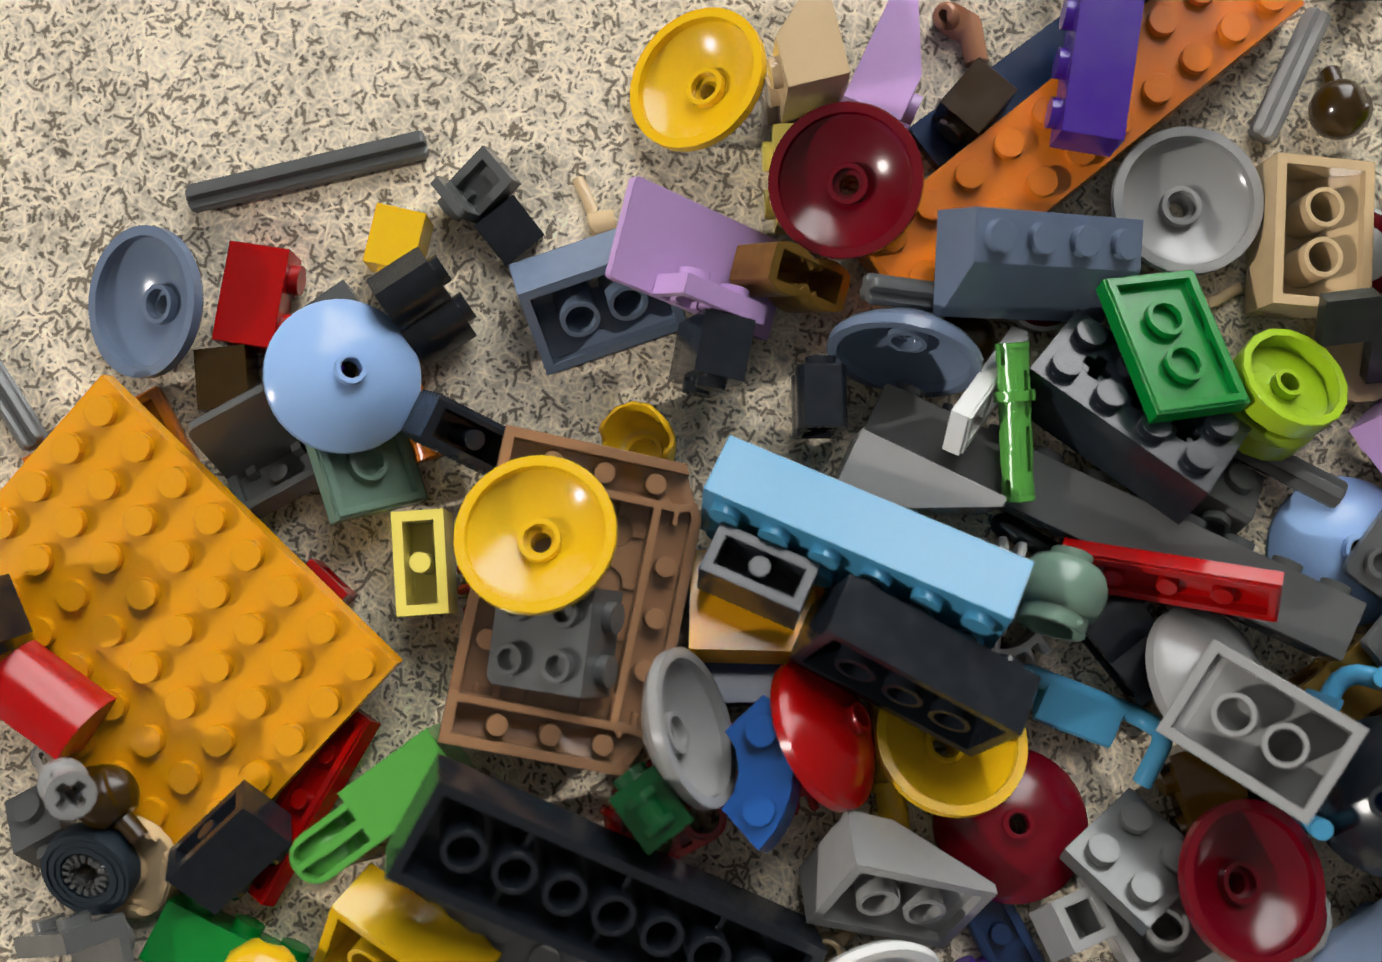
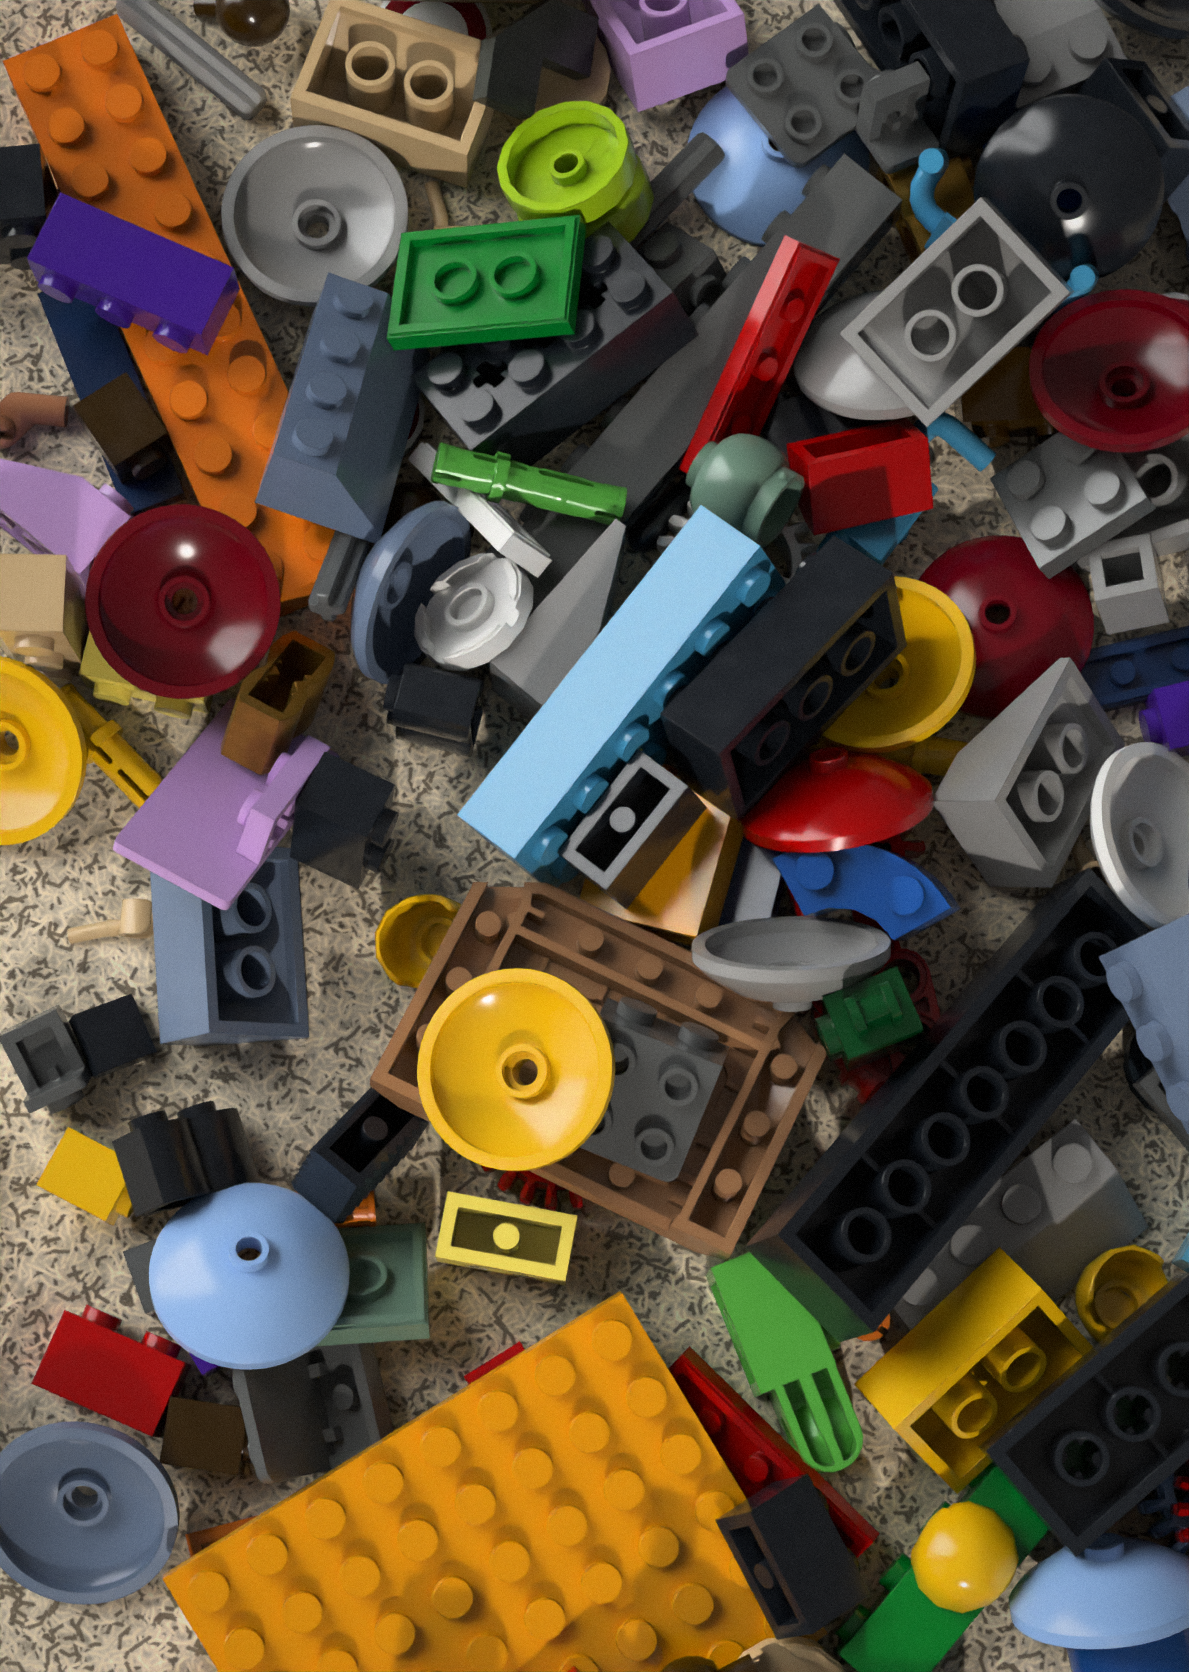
camera: 75 degrees left, 5 degrees down
none -> yellow pin [60,683,163,809]
none -> white tile [414,553,533,671]
none -> red brick [787,417,934,536]

